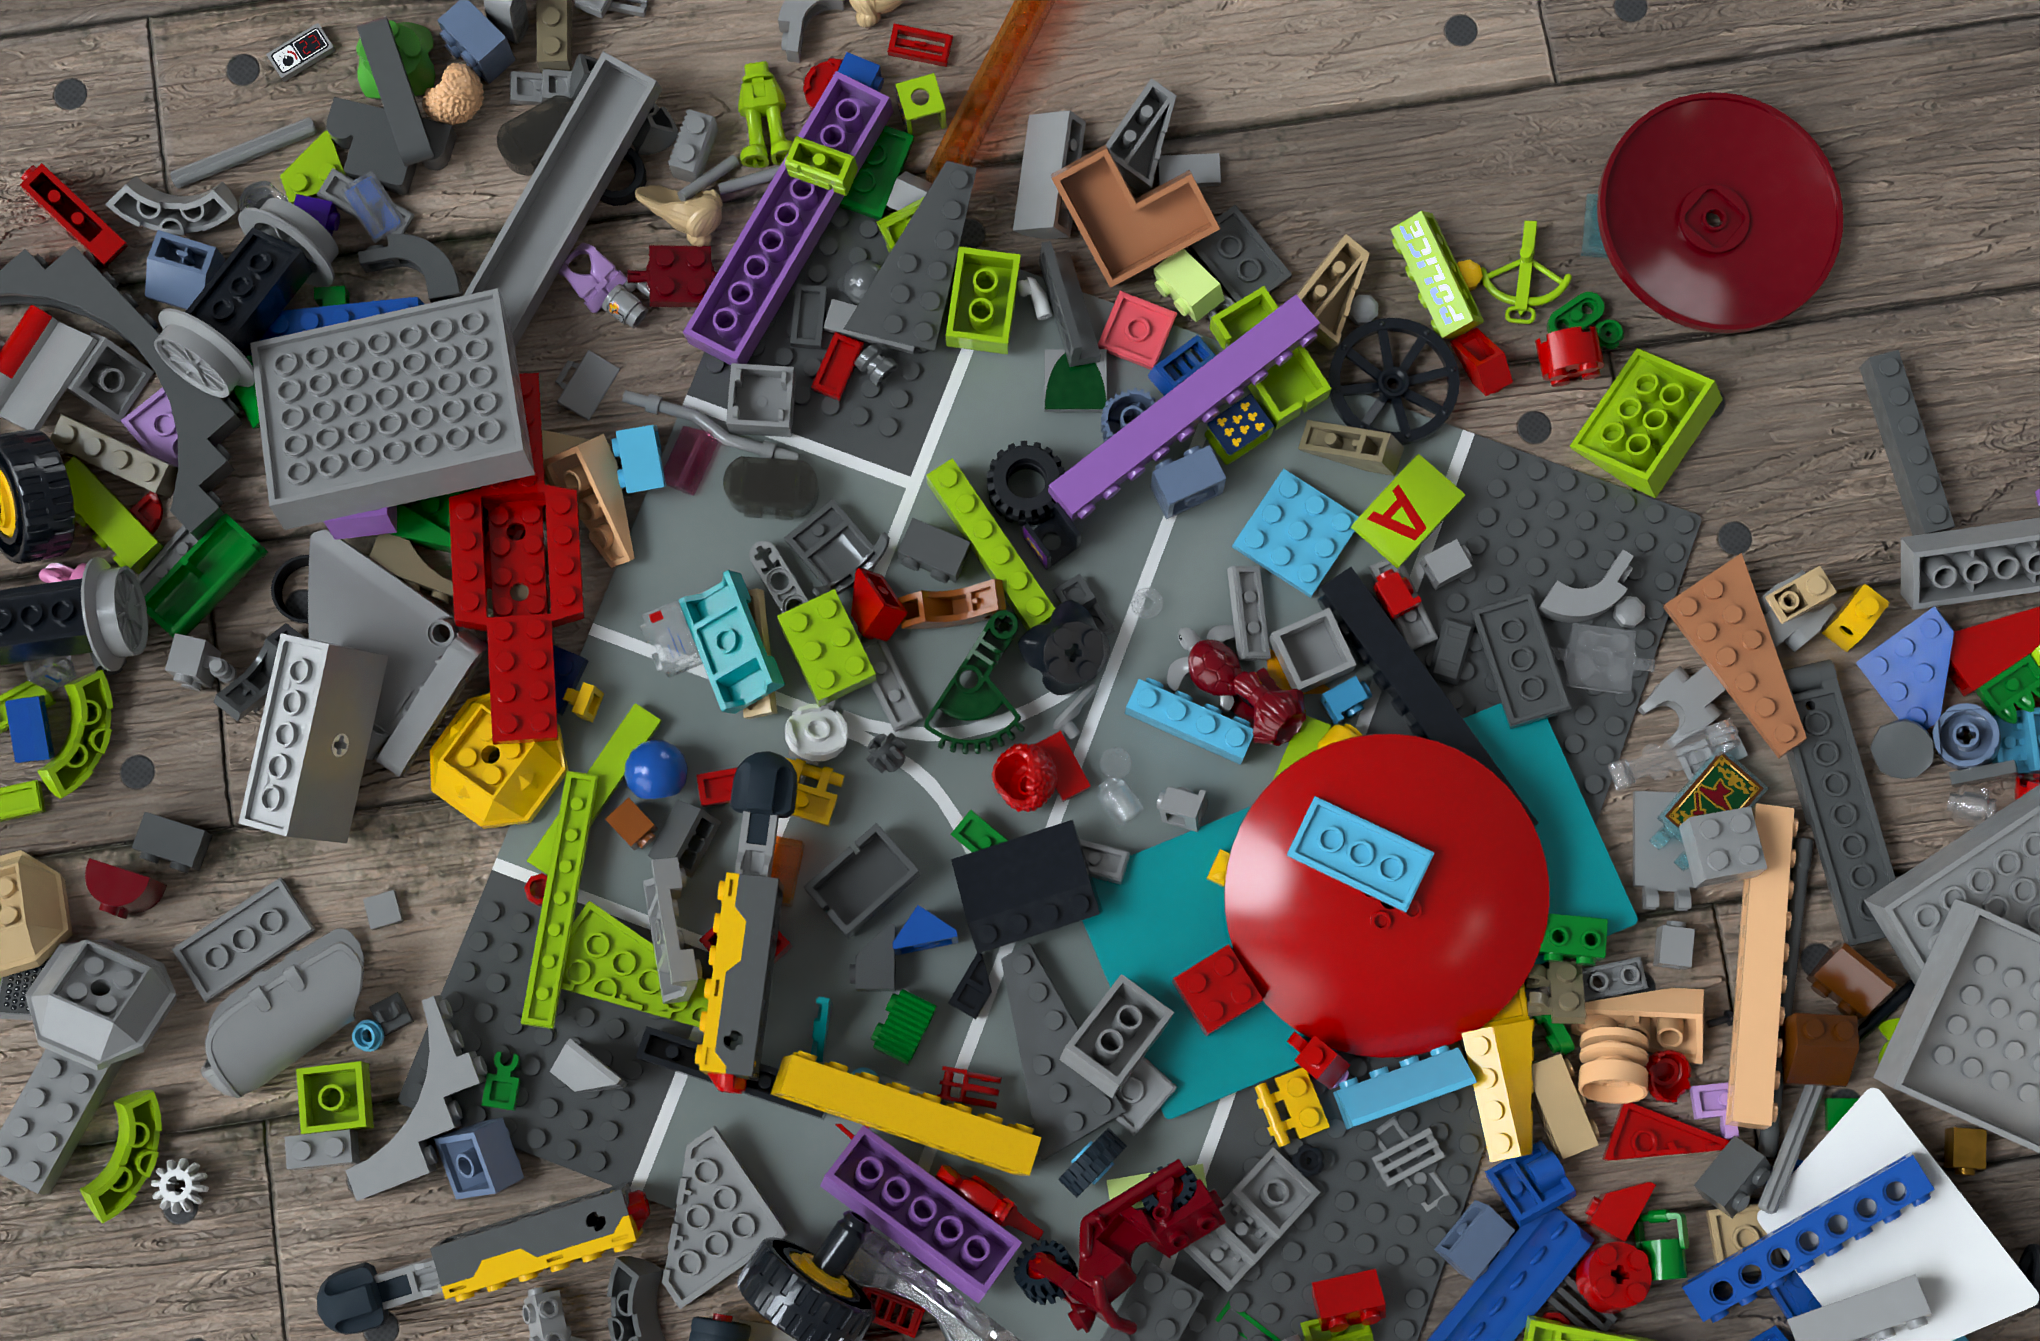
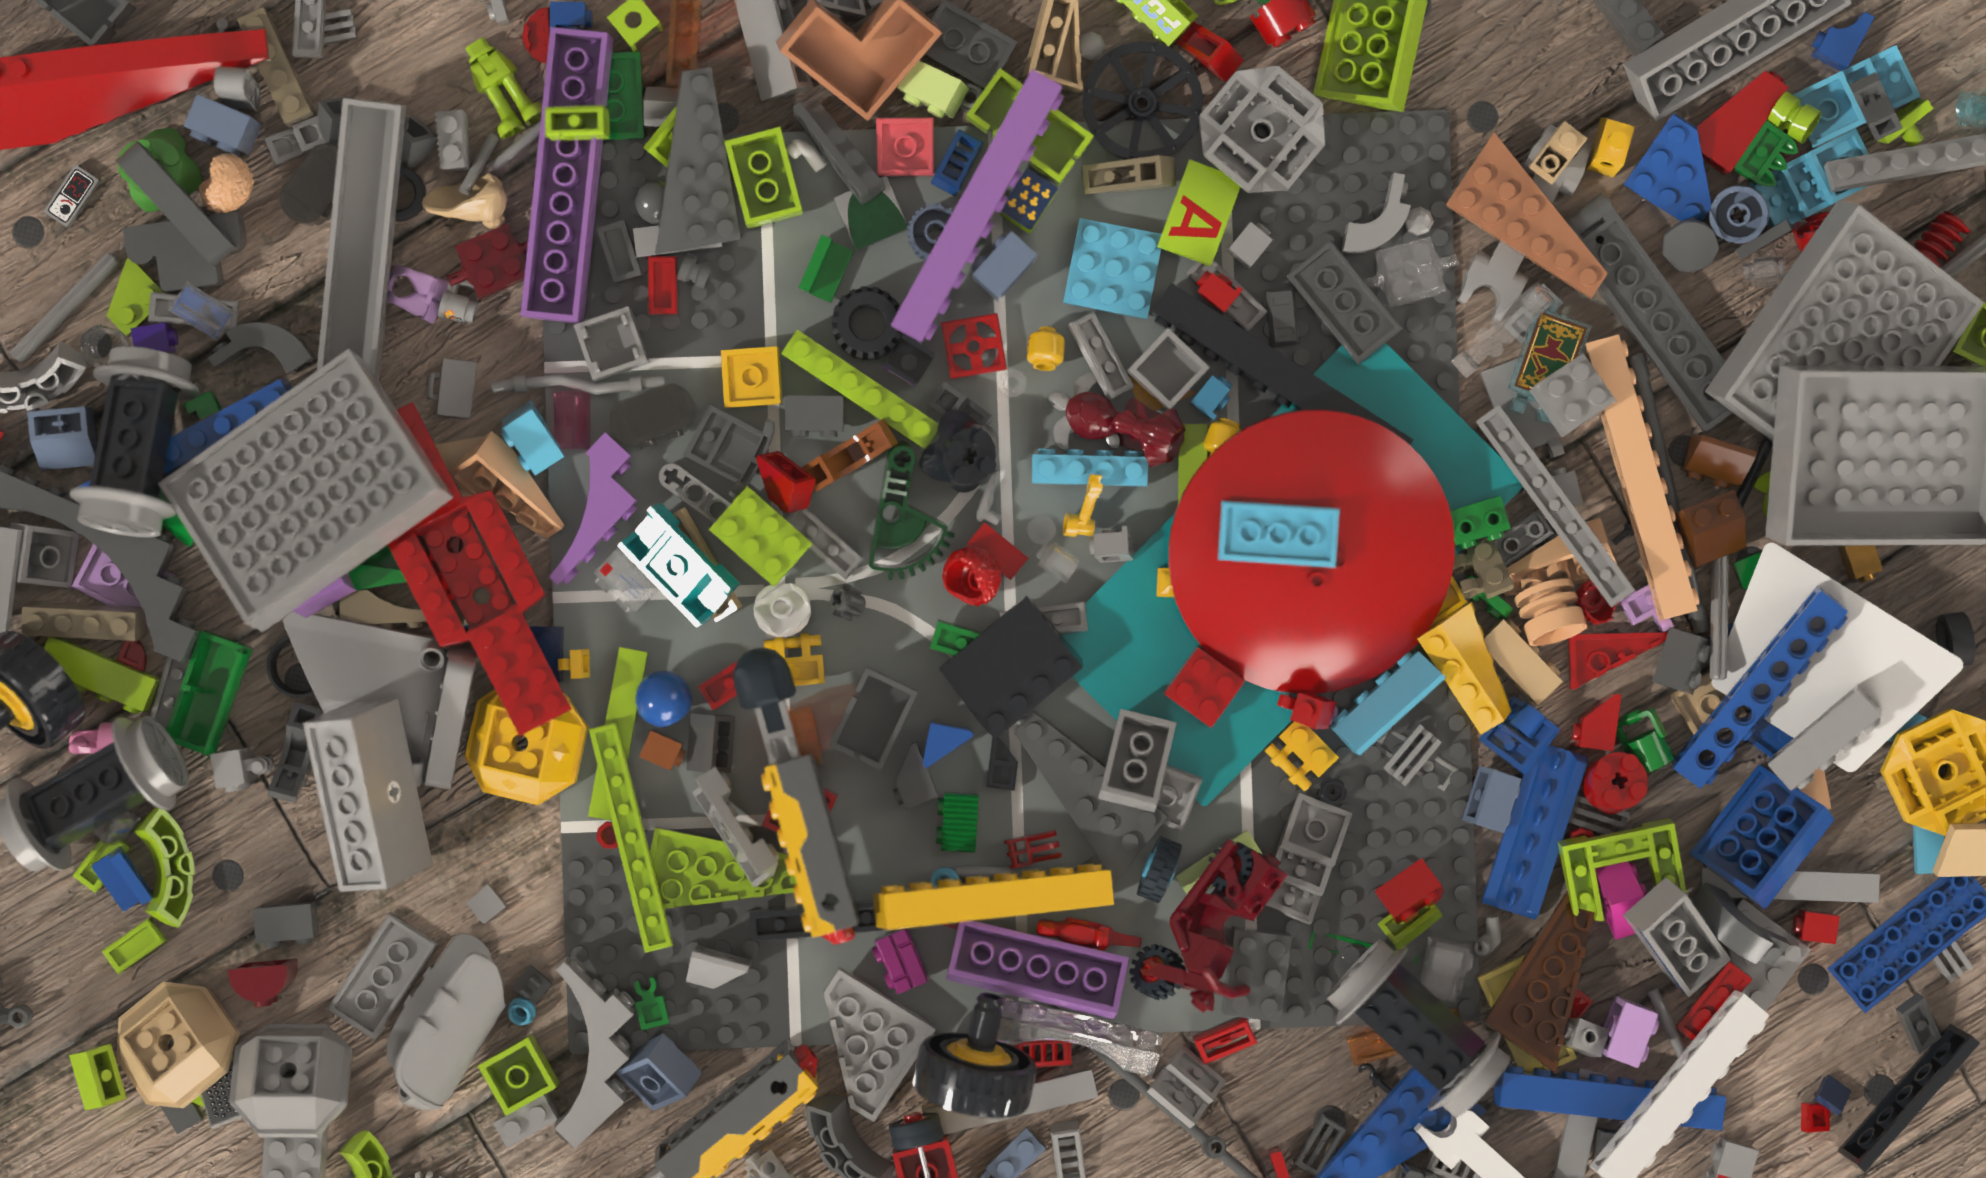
camera: 25 degrees left, 10 degrees up
teal tile [811,996,833,1062] -> none
none -> medium lavender arch [549,432,638,585]
none -> yellow plate [721,346,783,408]
none -> green panel [798,235,854,303]
none -> magenta brick [872,929,929,994]
none -> red piece [941,313,1007,379]
none -> yellow head [1027,326,1065,371]
none -> yellow brick [1063,474,1103,537]
none -> light grey piece [1199,66,1325,193]
none -> light grey plate [1476,405,1636,607]

